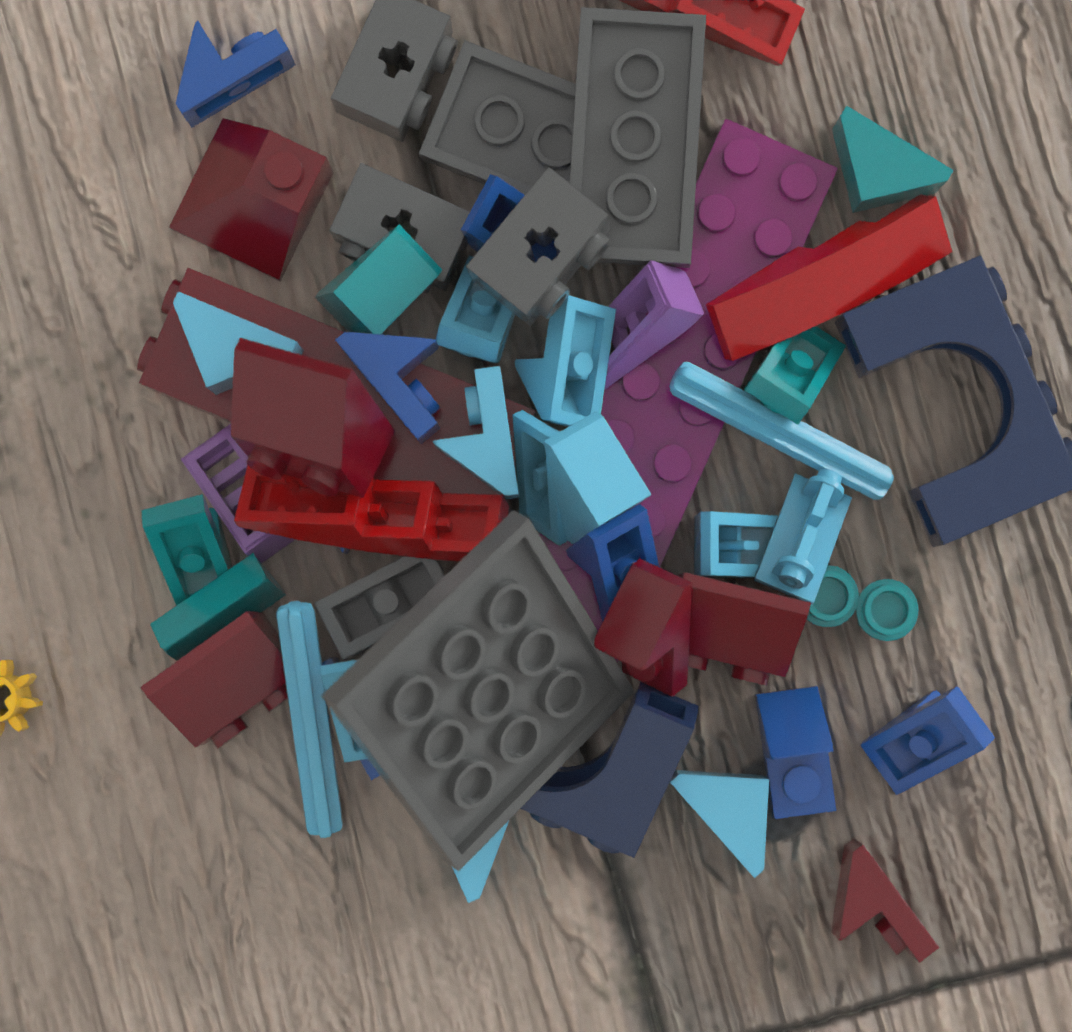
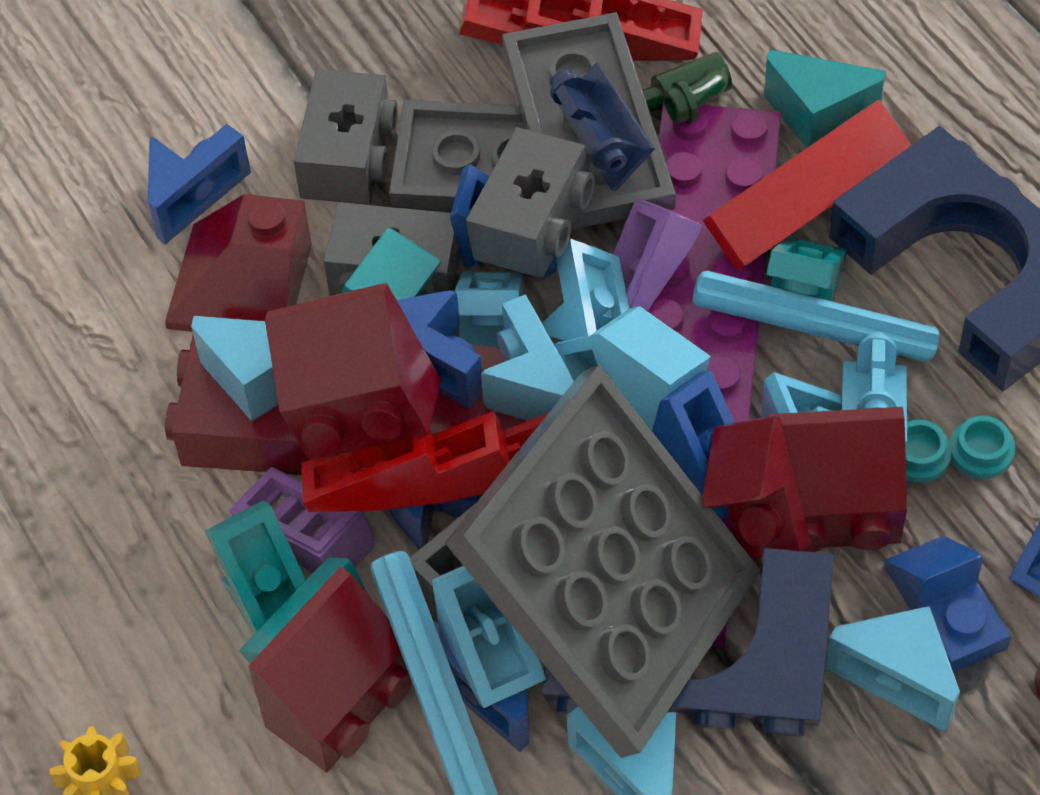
camera: 15 degrees left, 30 degrees down
none -> dark blue hinge [550,62,655,192]
none -> dark green plant [642,52,732,125]

